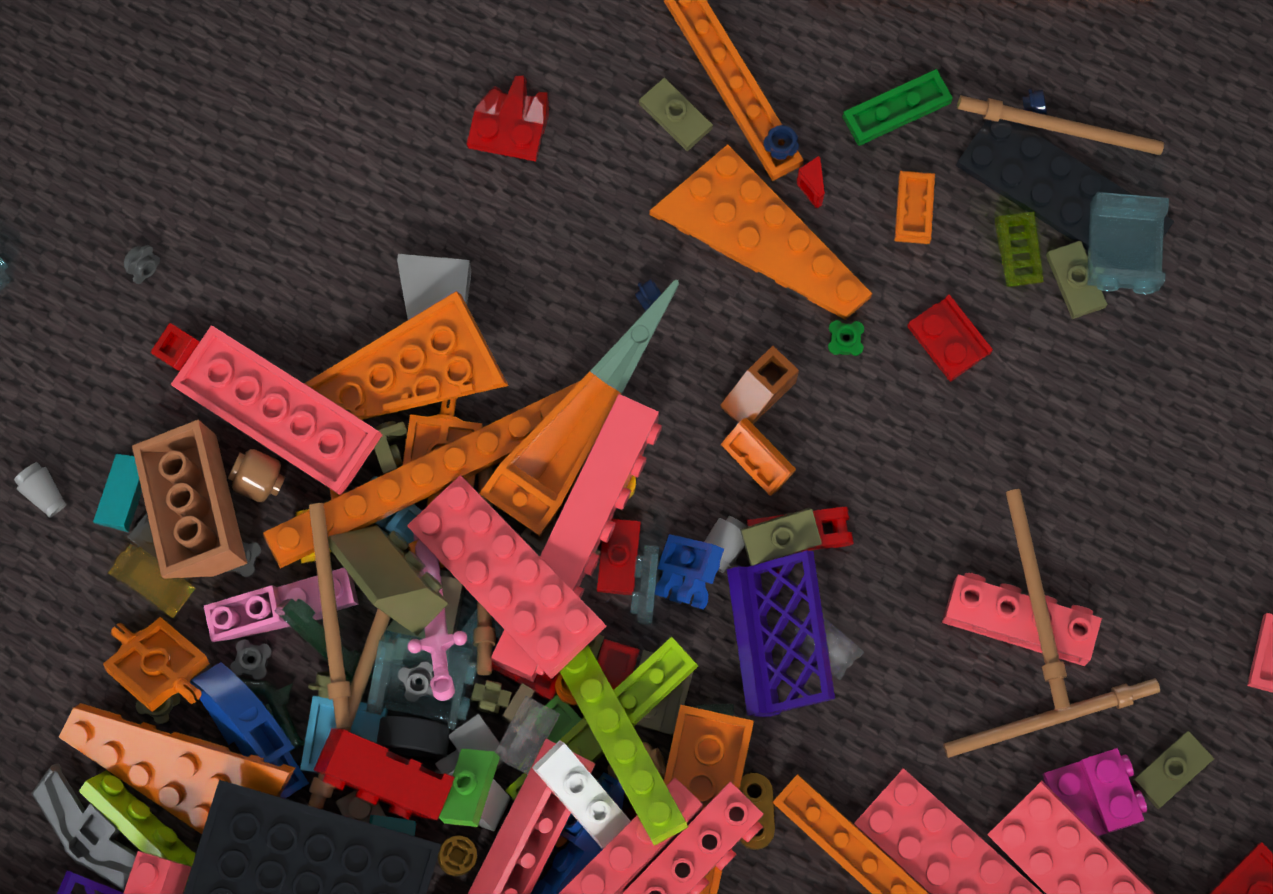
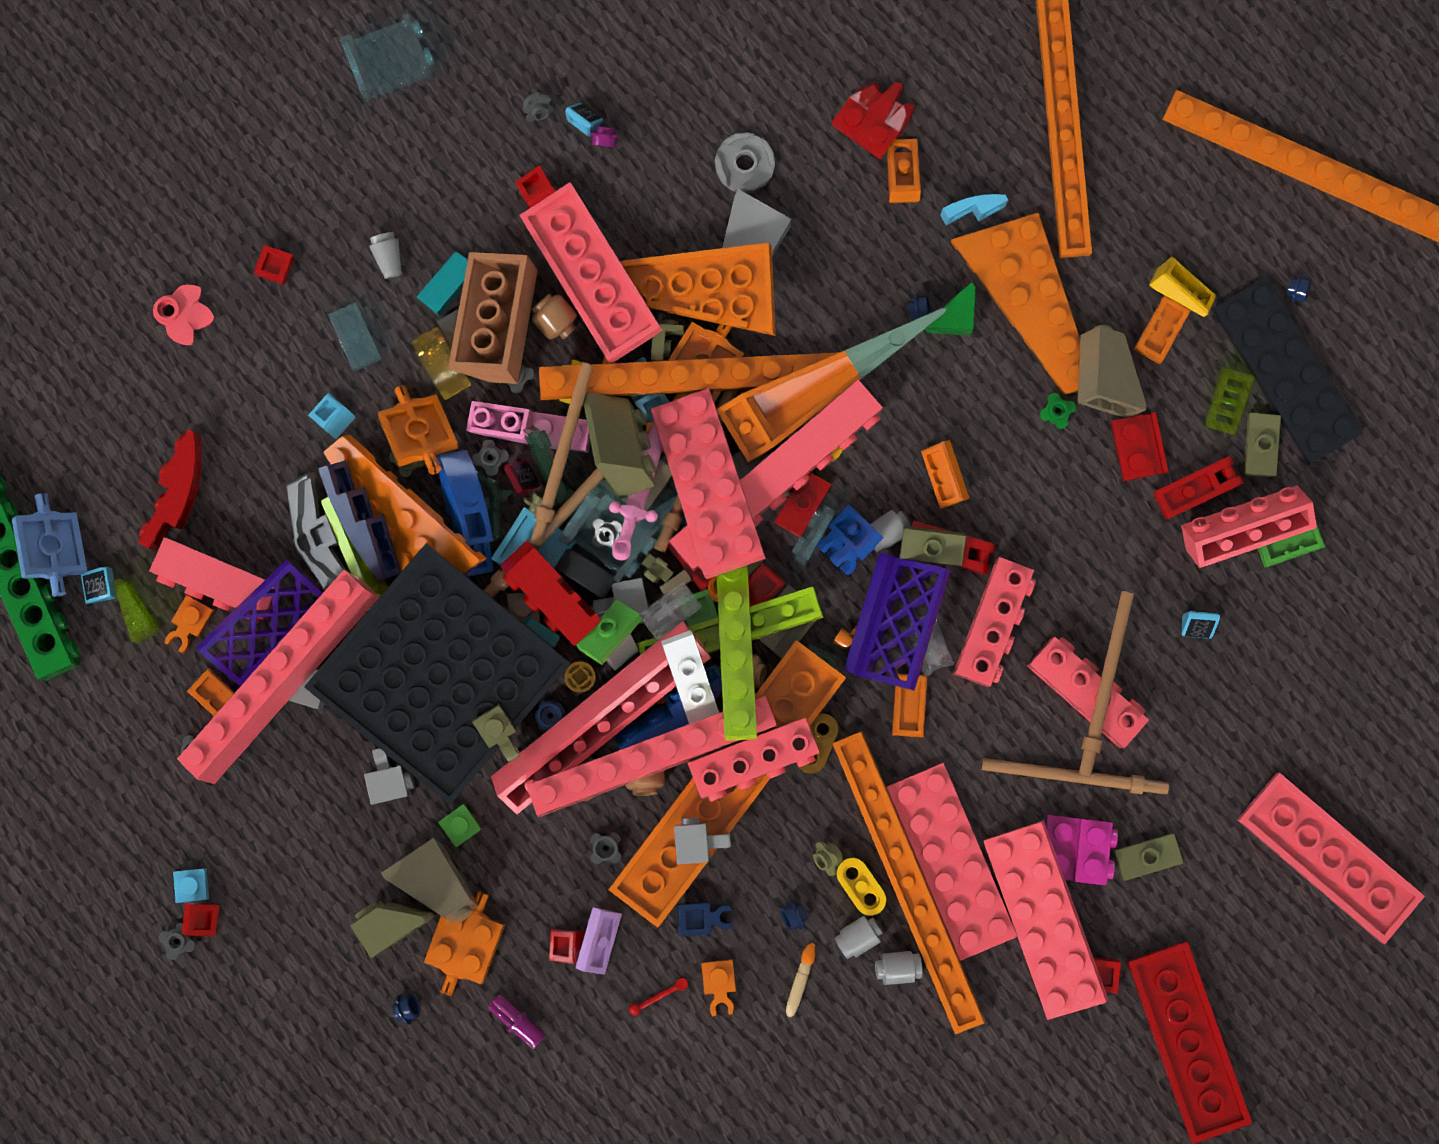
camera: 30 degrees right, 10 degrees up
olive plate [639,77,713,151] -> none
dark orange slope [720,346,799,424] -> none
dark blue plate [764,125,799,160] -> none
red slope [796,156,825,208] -> none
green plate [842,69,953,146] -> none
medium nougat bar [957,95,1164,155] -> none
clear light blue panel [1087,192,1169,294] -> none
none -> medium azure slope [308,393,356,439]
none -> dark blue slope [318,460,401,581]
none -> clear light blue plate [328,302,382,372]
none -> slope [504,460,540,497]
none -> medium azure slope [565,103,603,137]
none -> magenta plate [590,127,620,148]
none -> light grey tile [715,132,775,193]
none -> orange hand [833,626,857,649]
none -> orange slope [887,139,921,203]
none -> orange tile [892,673,927,737]
none -> green slope [924,283,975,335]
none -> medium azure slope [940,194,1008,225]
none -> coral brick [953,557,1036,687]
none -> dark tan slope [1078,325,1146,418]
none -> yellow slope [1149,257,1216,317]
none -> red plate [1153,456,1244,520]
none -> coral brick [1181,485,1317,568]
none -> slope [1181,611,1220,639]
none -> bright green plate [1257,523,1325,568]

